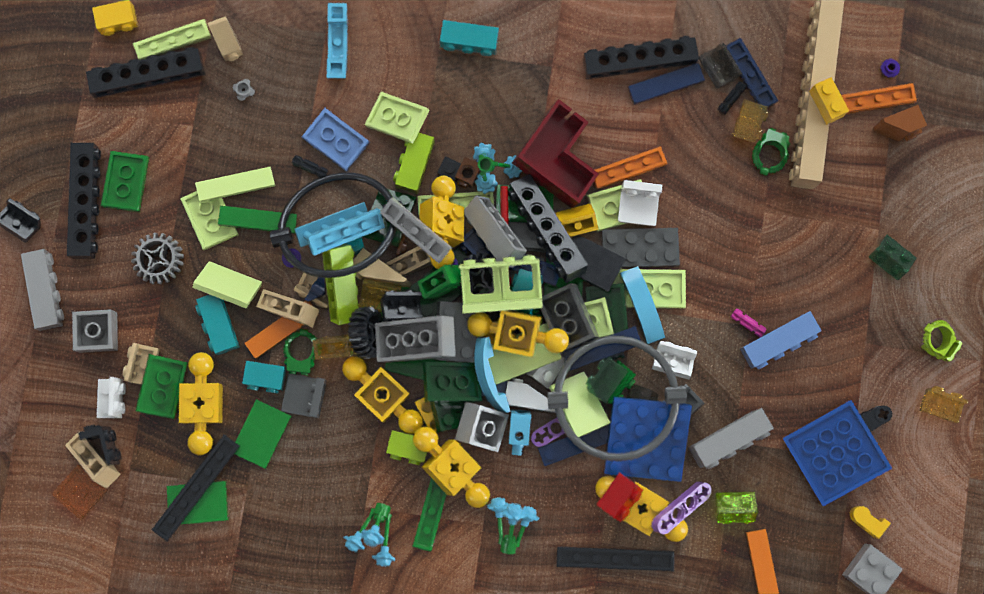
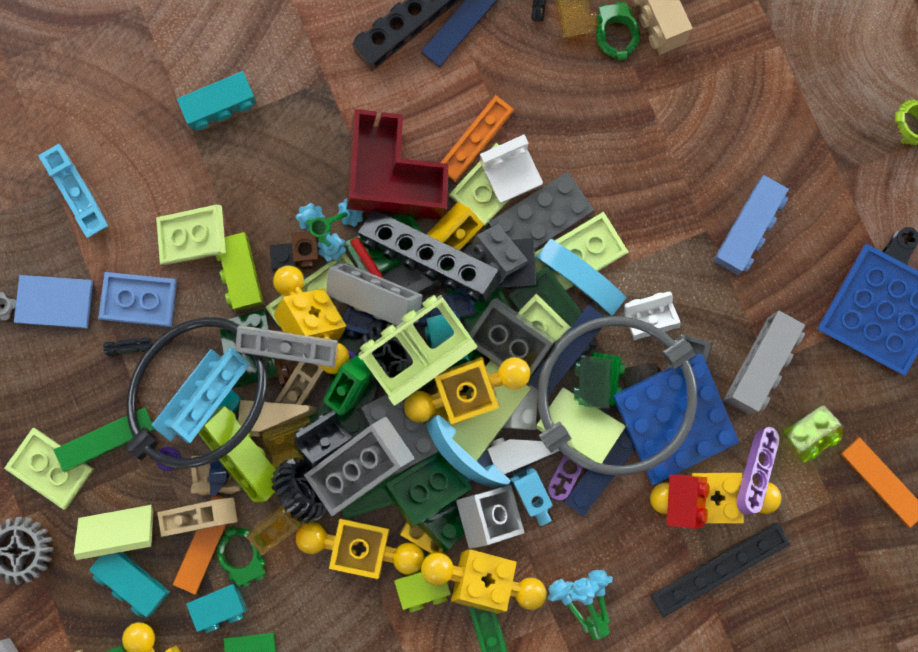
camera: 25 degrees left, 0 degrees up
yellowish green tile [195,167,275,202] -> none
dark grey bracket [281,374,327,419] -> none
dark pink axle [731,309,766,337] -> none
clear green bracket [869,234,917,280] -> none
none -> medium blue tile [14,275,93,329]
none -> dark grey bracket [470,224,528,284]

